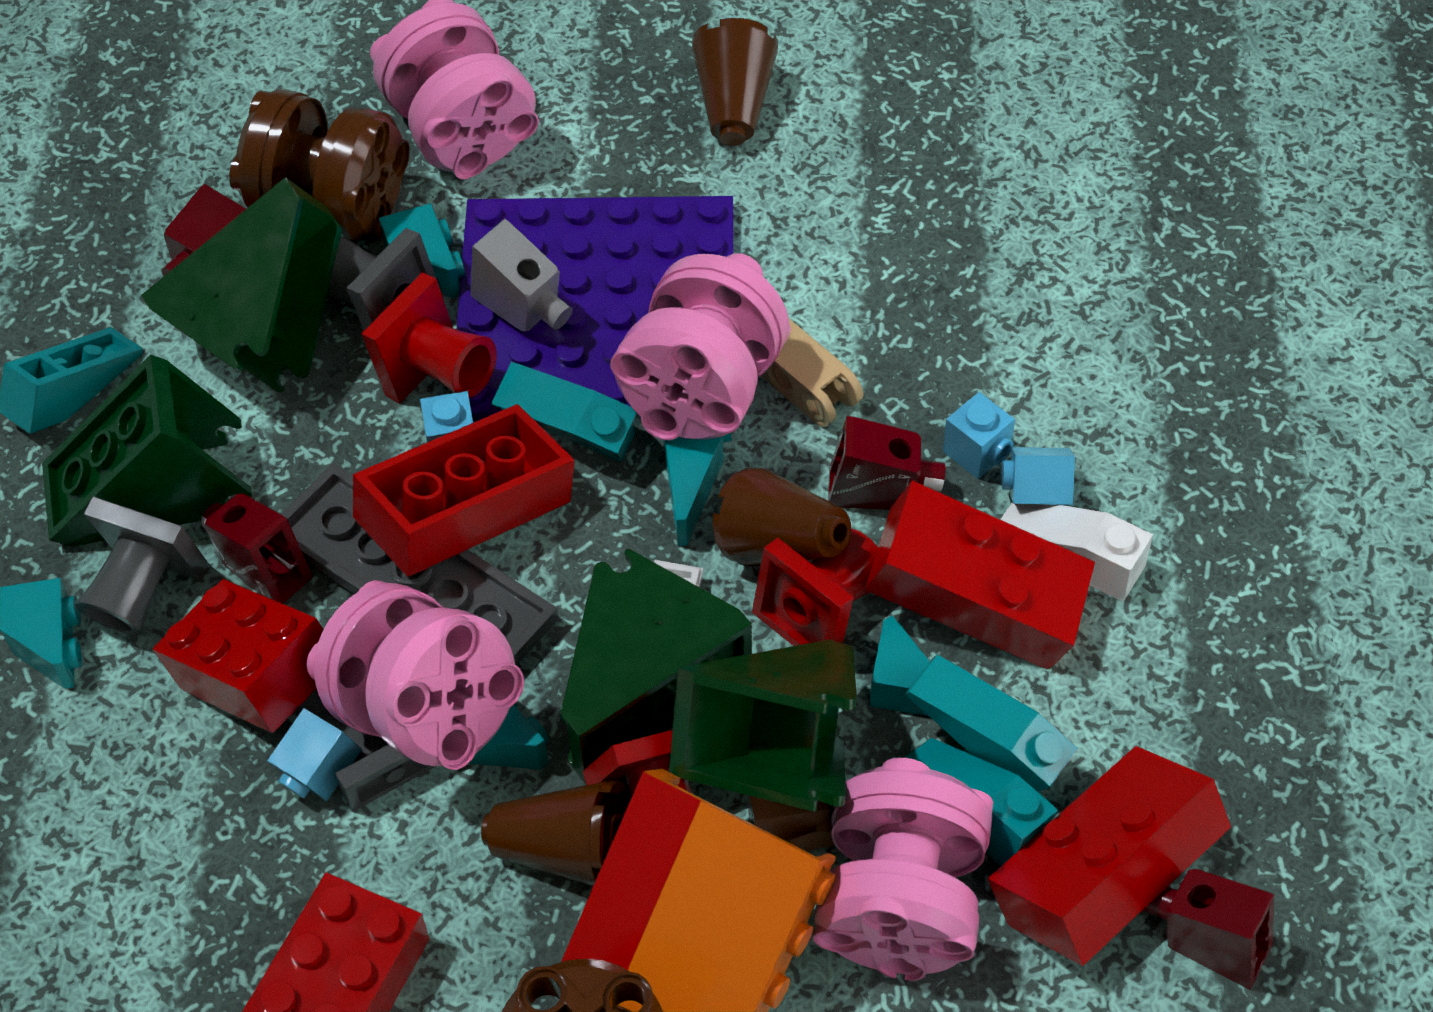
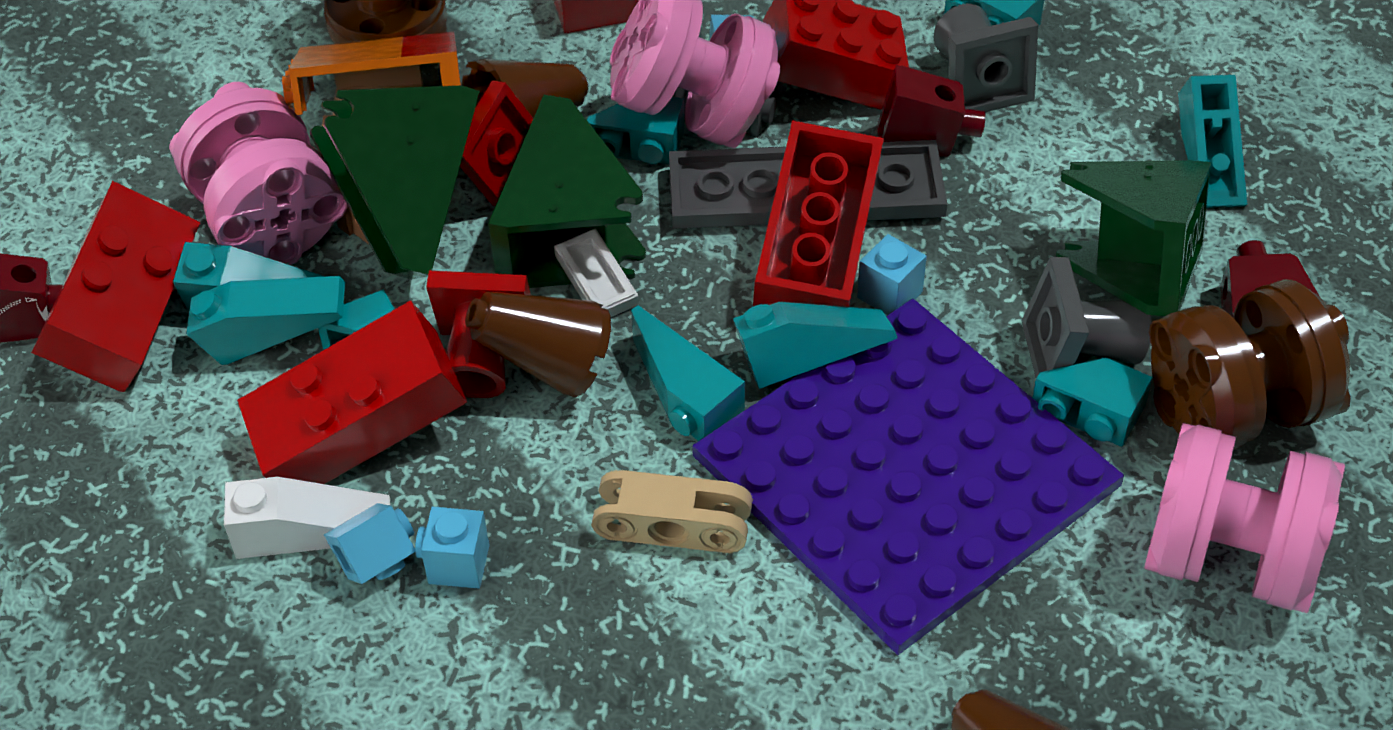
camera: 140 degrees right, 5 degrees down
dark green ladder [42,354,252,547] -> none
red plant [361,272,497,404] -> none
light grey torso [470,219,573,331] -> none
bright pink piece [610,253,791,440] -> none
dark red torso [828,416,946,510] -> none

